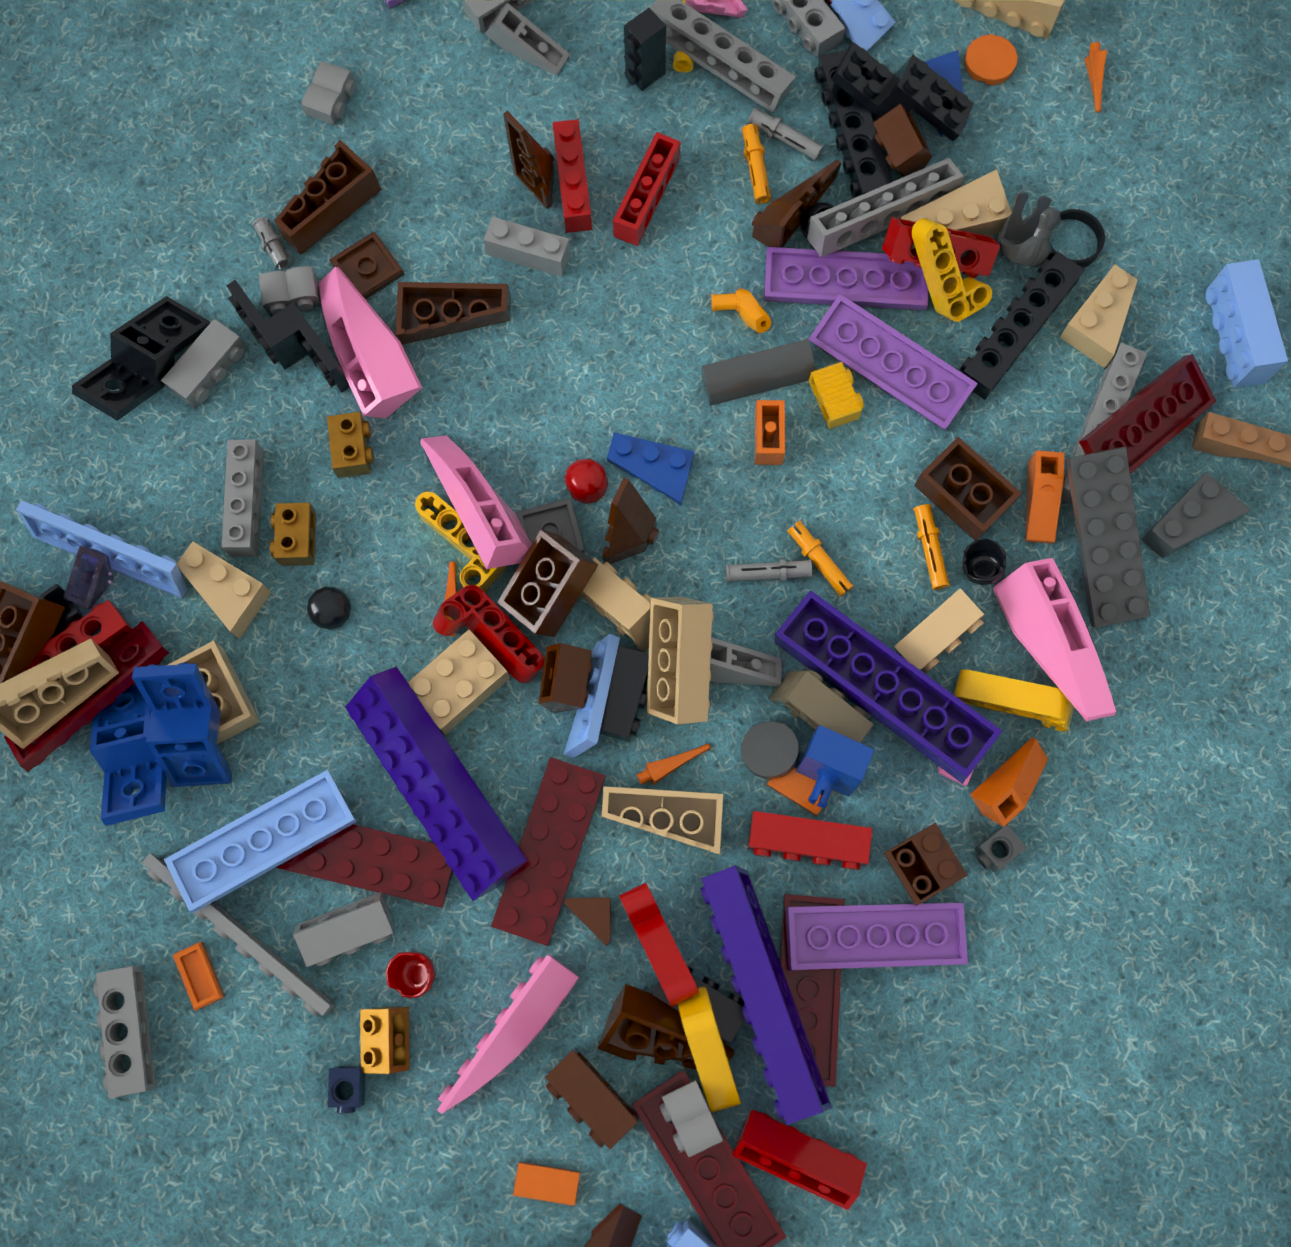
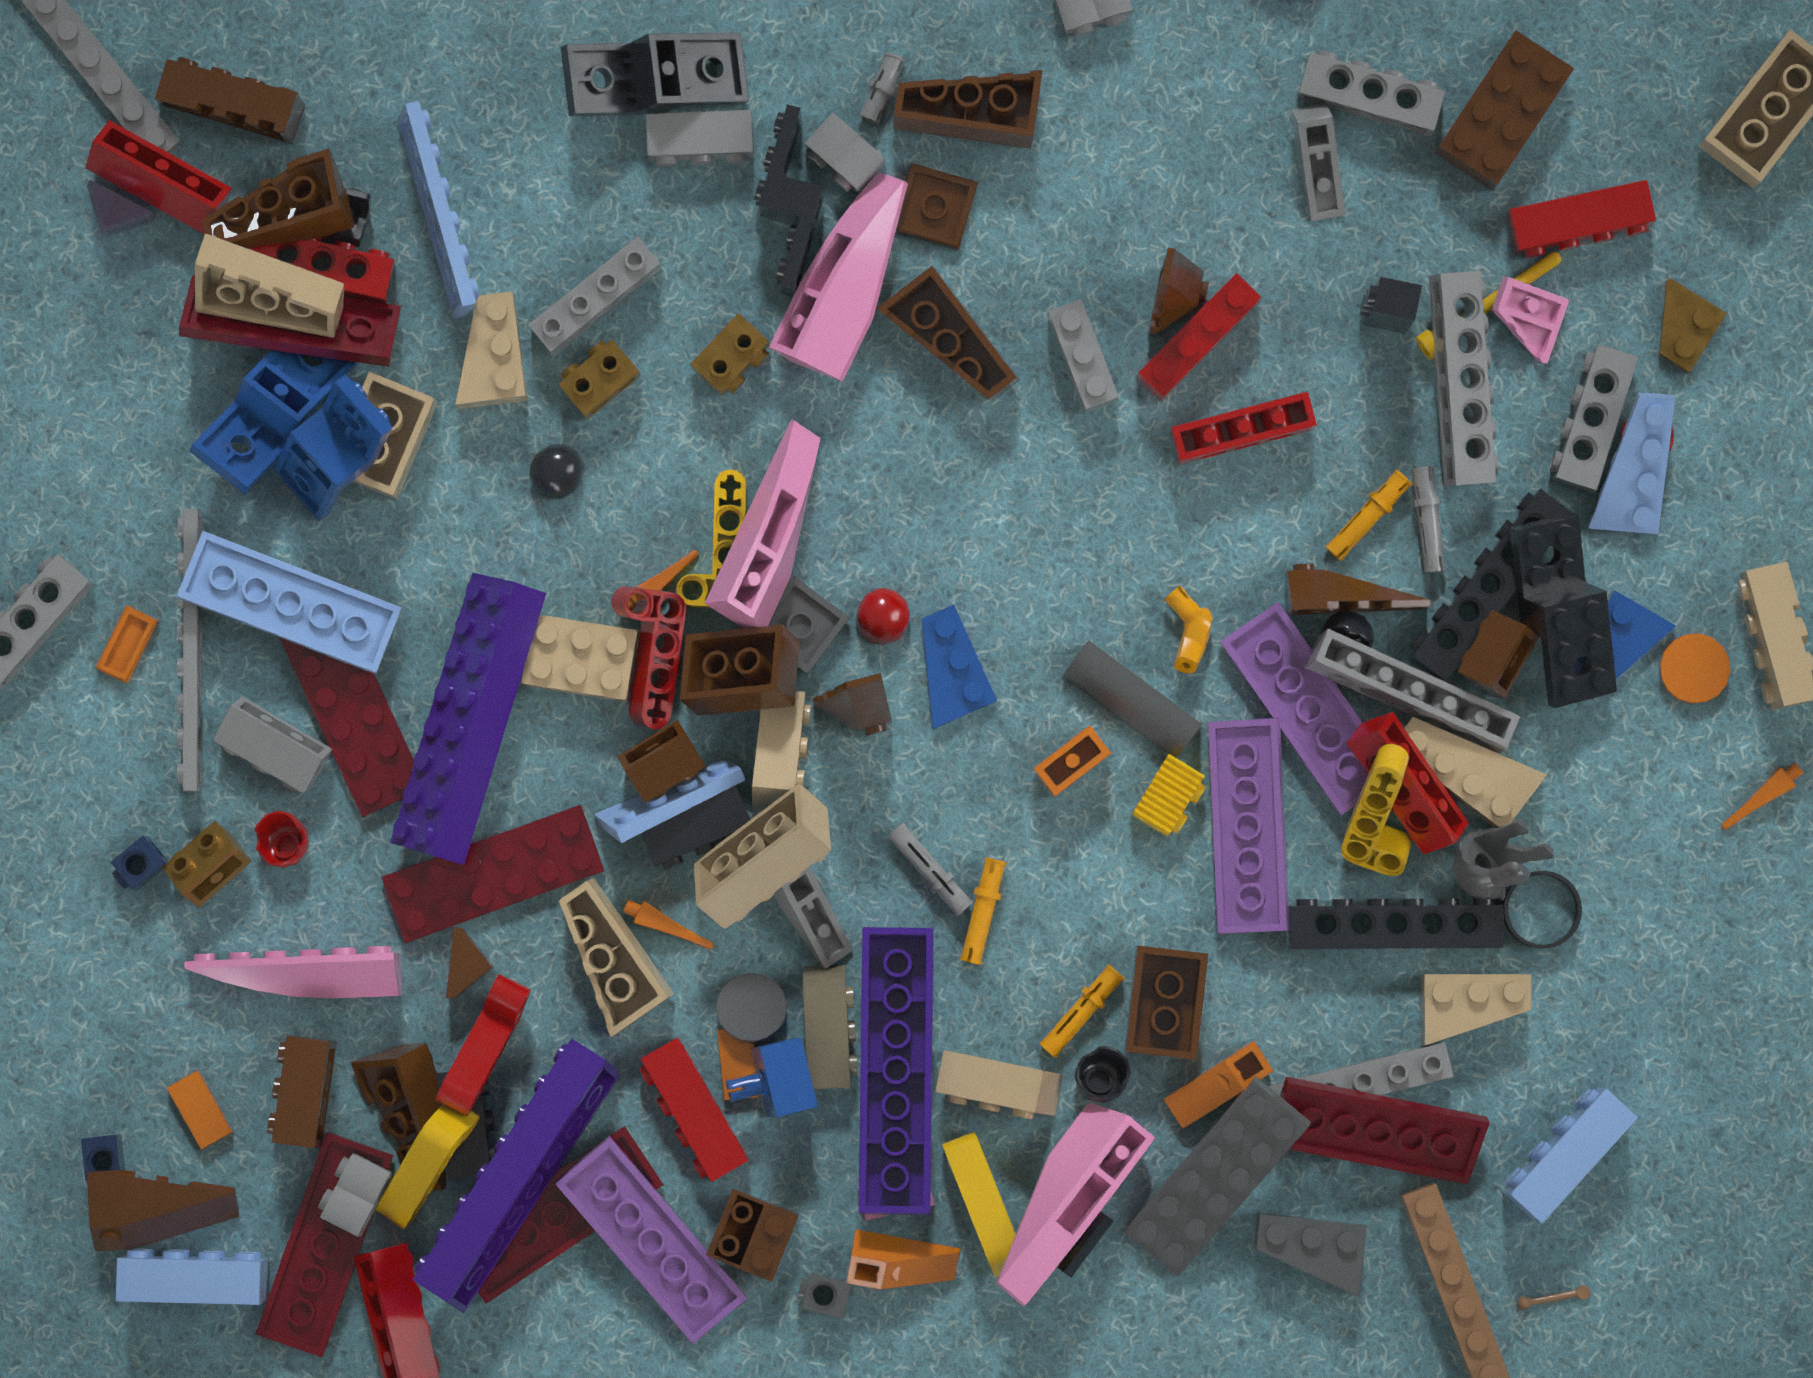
camera: 50 degrees right, 10 degrees up
slope [63,545,114,609] -> none

